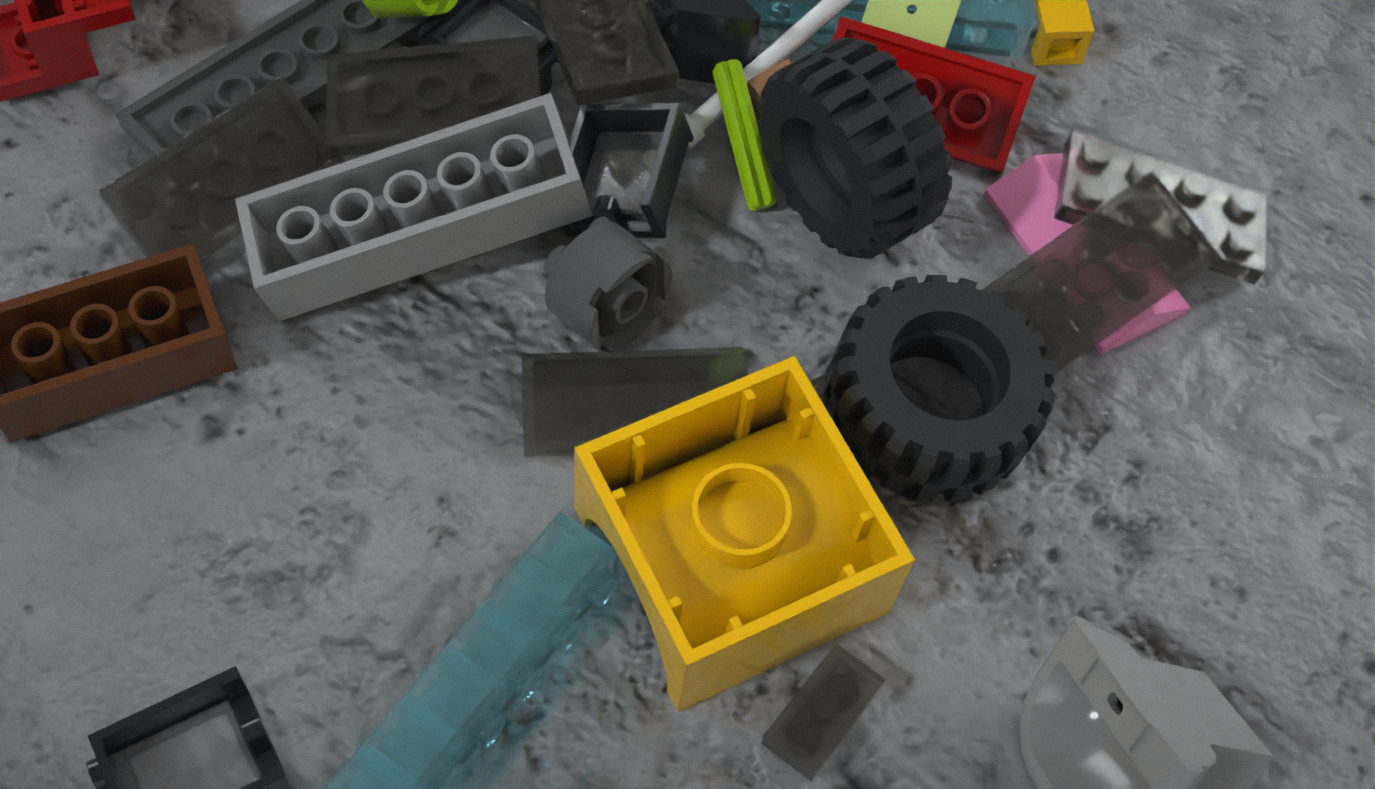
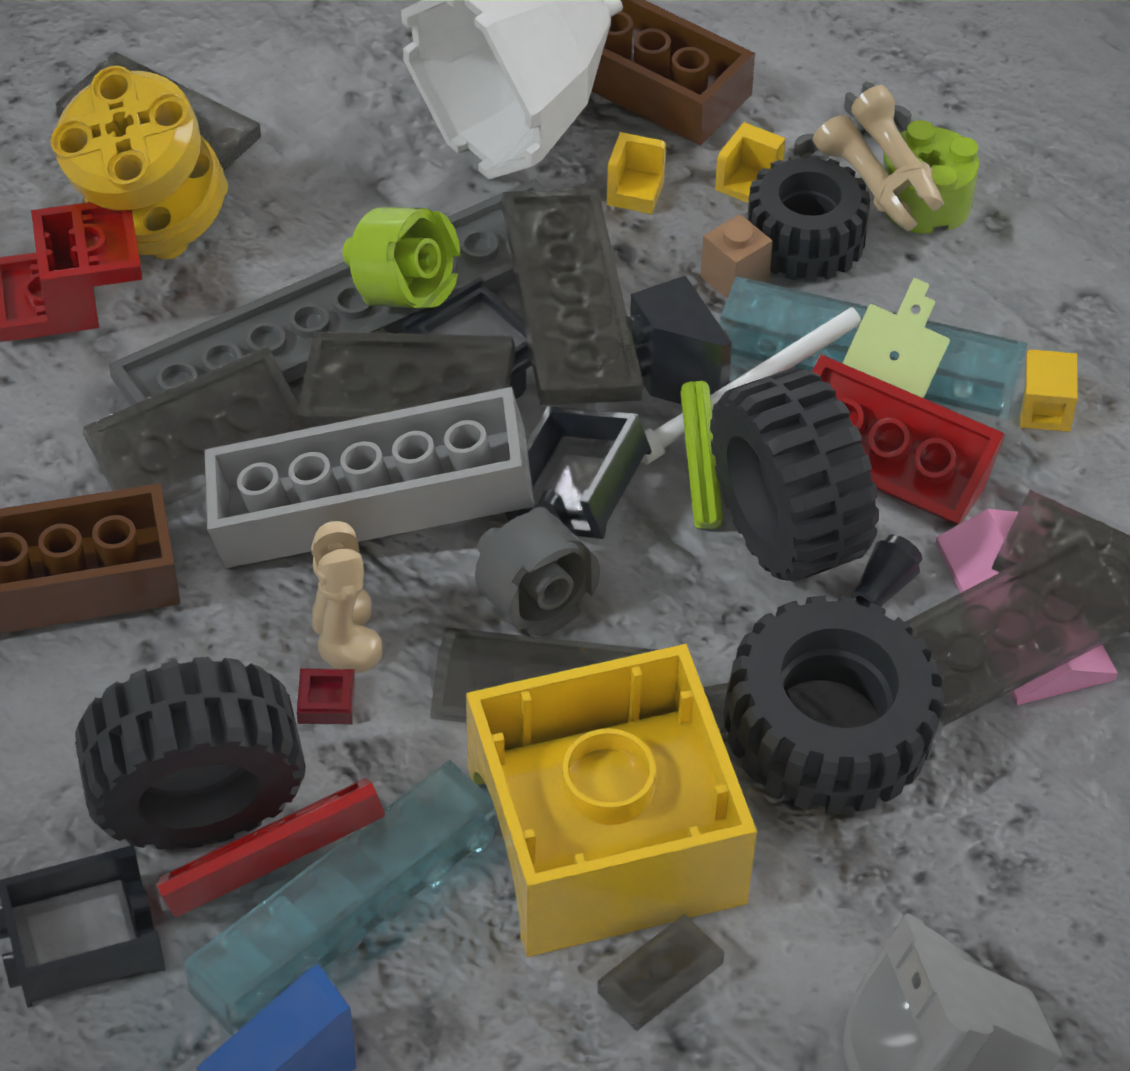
camera: 15 degrees right, 10 degrees down
none -> black tyre [75,657,306,850]
none -> red slope [157,778,386,918]
none -> dark red tile [296,668,356,725]
none -> tan piece [311,521,383,673]
none -> black cone [851,534,922,608]

